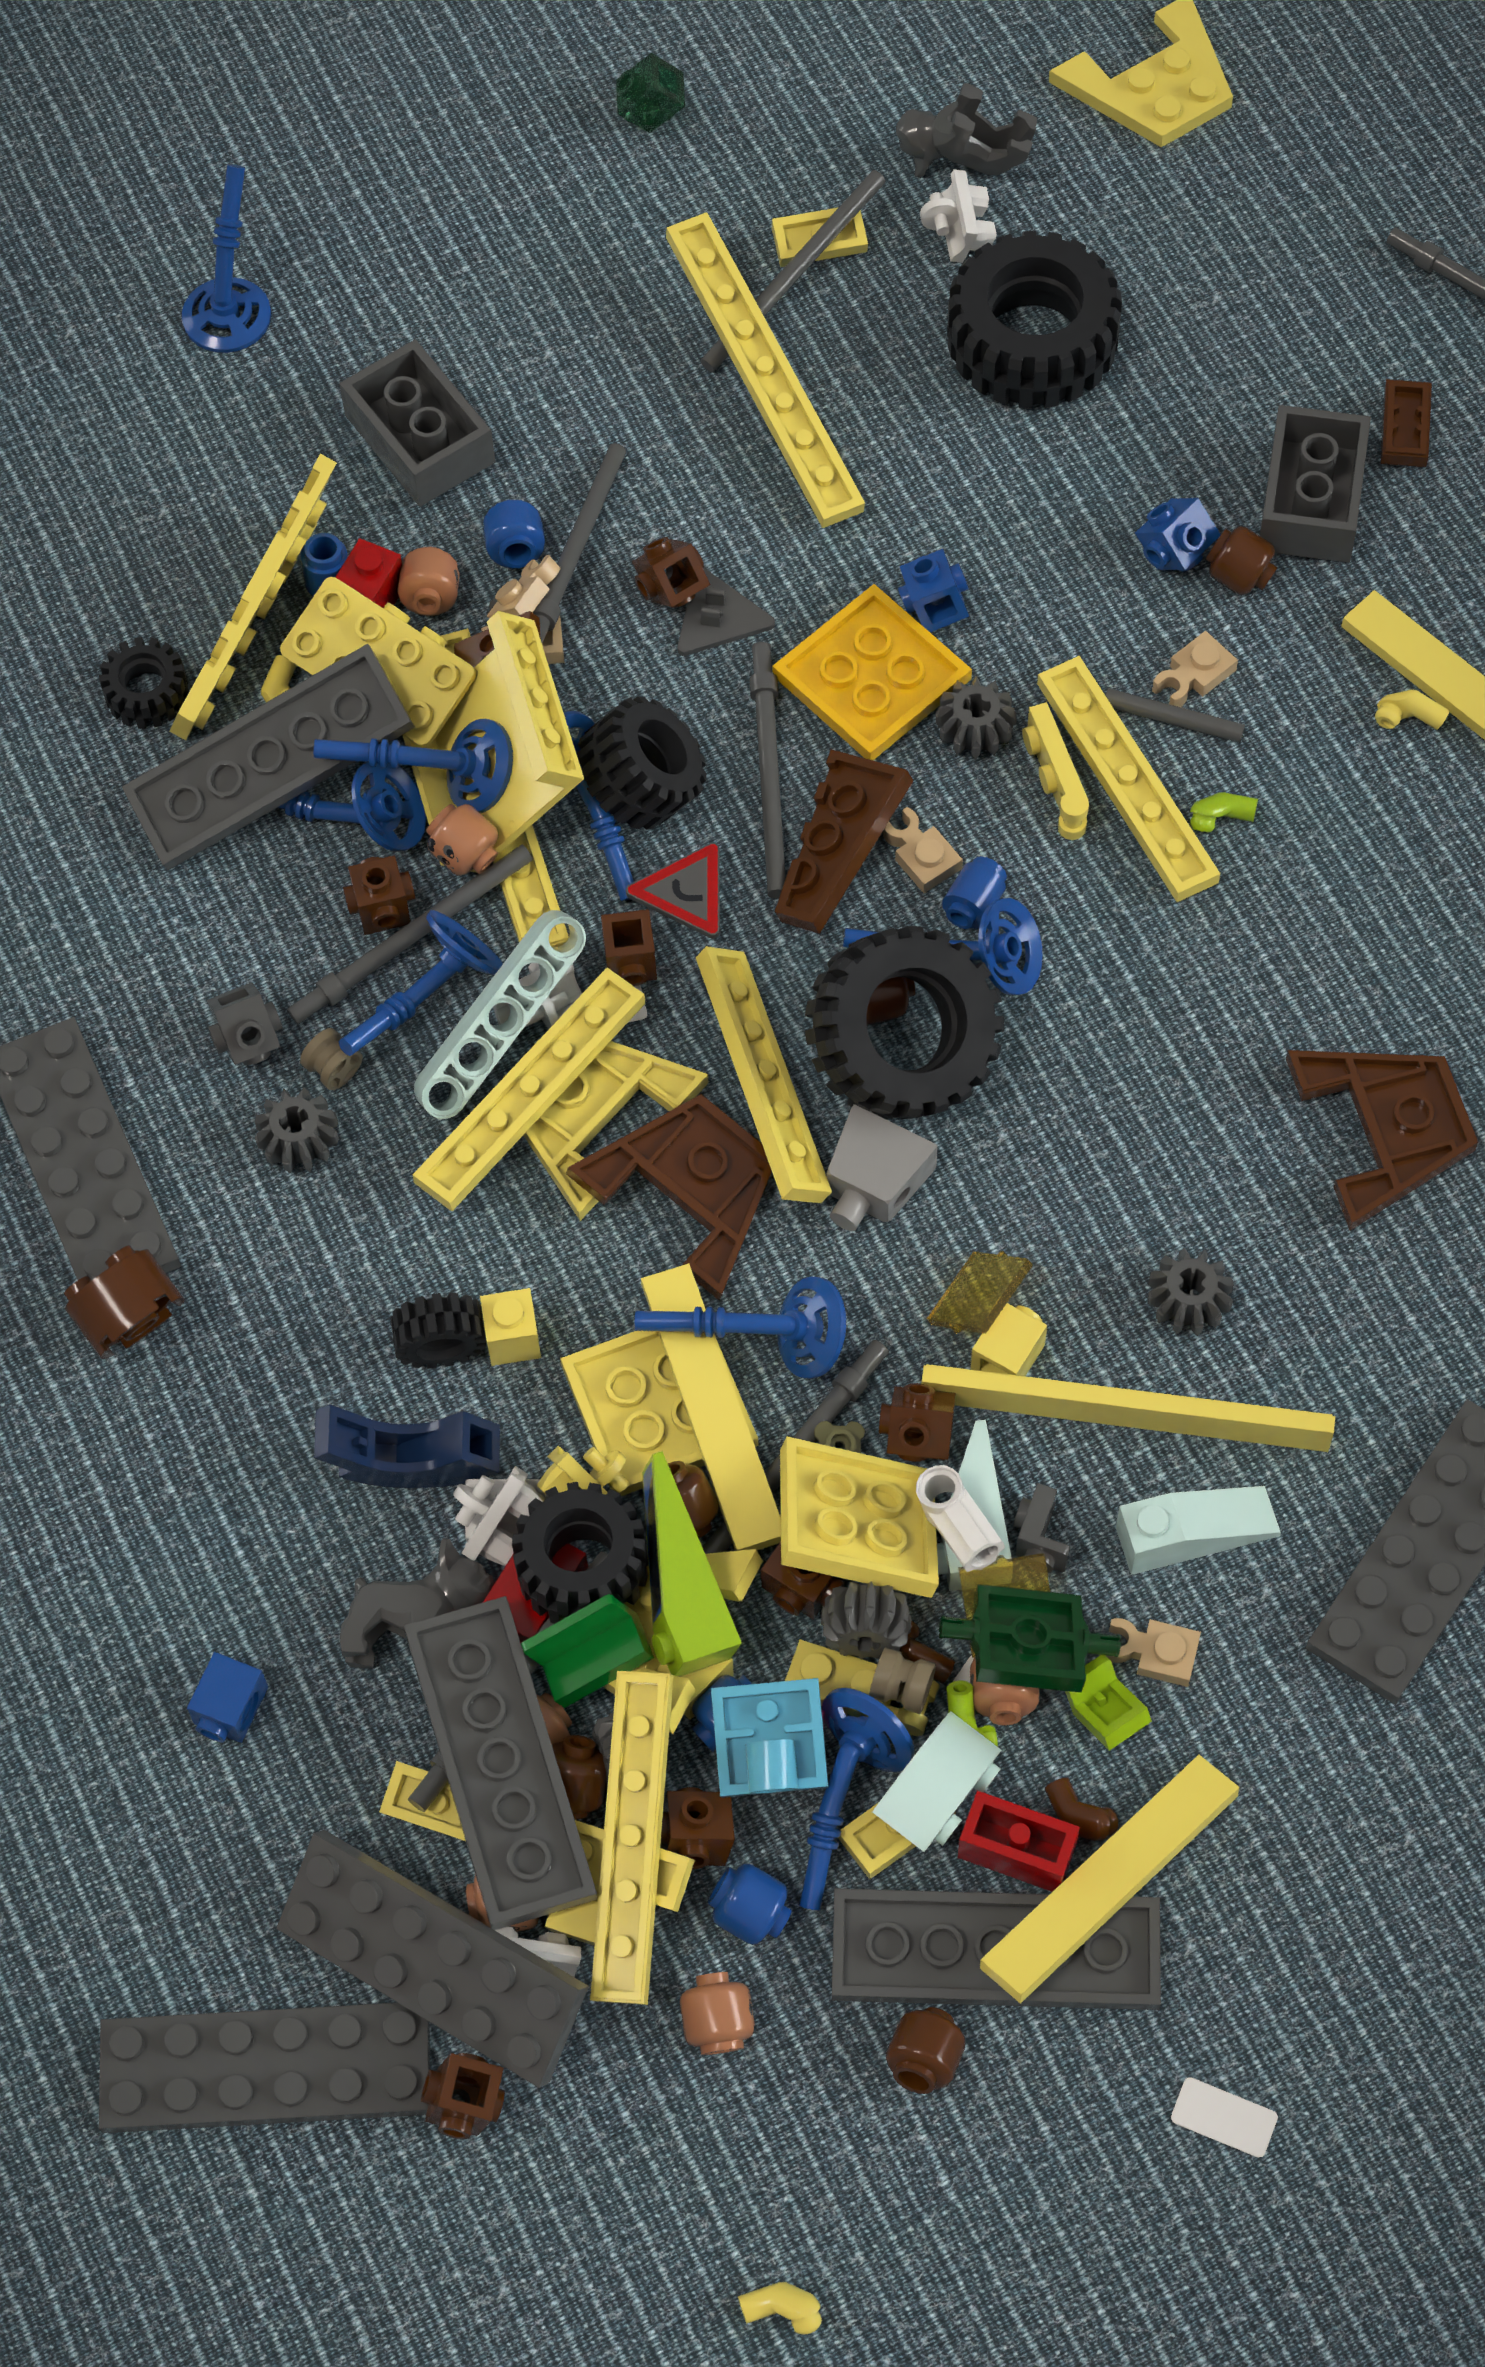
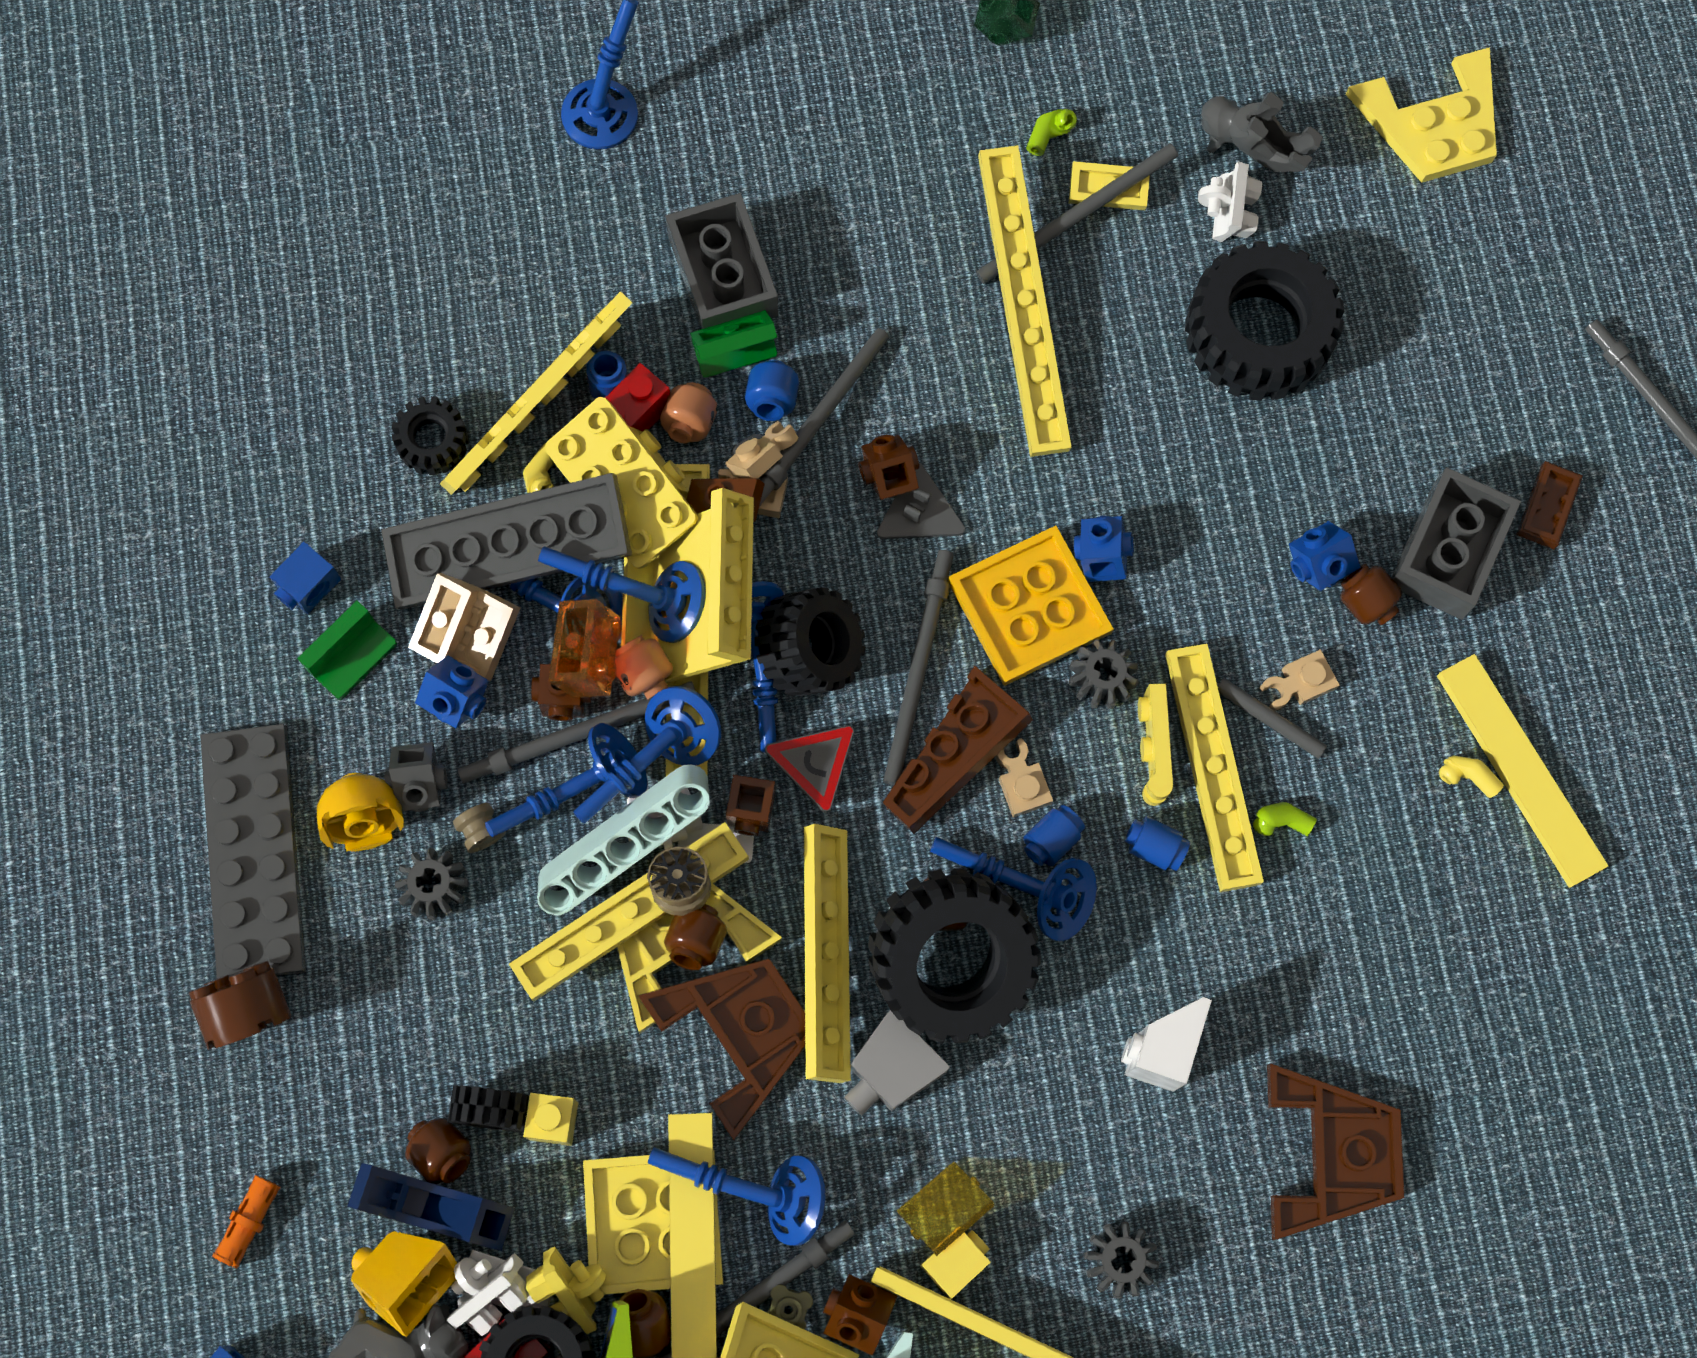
camera: 10 degrees right, 10 degrees up
none -> orange pin [212,1175,281,1269]
none -> blue brick [270,541,341,614]
none -> green panel [297,600,397,700]
none -> yellow cylinder [317,773,404,852]
none -> yellow torso [351,1231,457,1337]
none -> reddish brown head [405,1118,471,1184]
none -> tan slope [408,573,521,681]
none -> blue brick [415,655,489,729]
none -> clear orange brick [549,599,622,698]
none -> blue dish [573,686,721,824]
none -> dark tan wheel [647,847,711,916]
none -> reddish brown head [664,904,727,970]
none -> green panel [690,310,777,378]
none -> lime arm [1026,109,1077,156]
none -> white slope [1121,997,1212,1092]
none -> blue brick [1125,815,1190,871]

